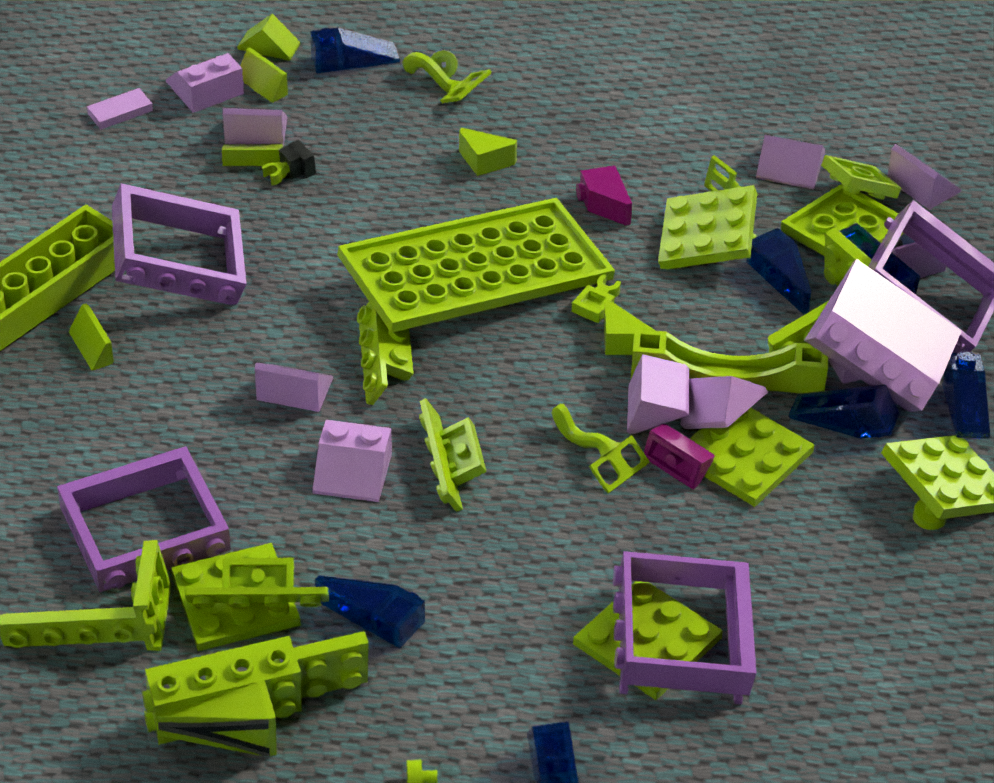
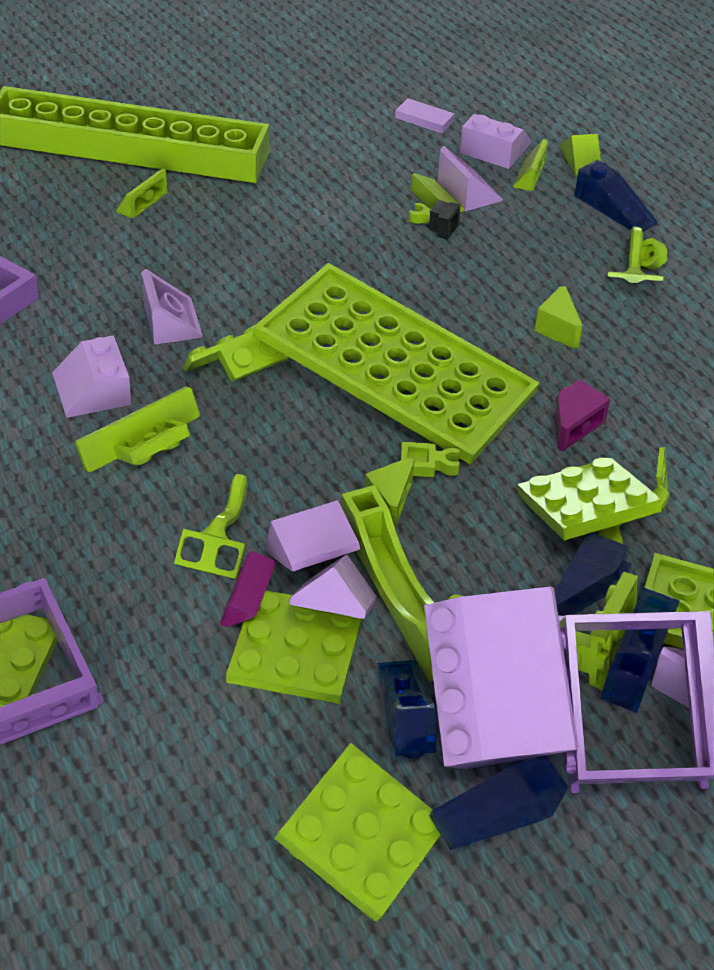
camera: 60 degrees right, 0 degrees up
medium lavender window [112,183,247,305] -> none

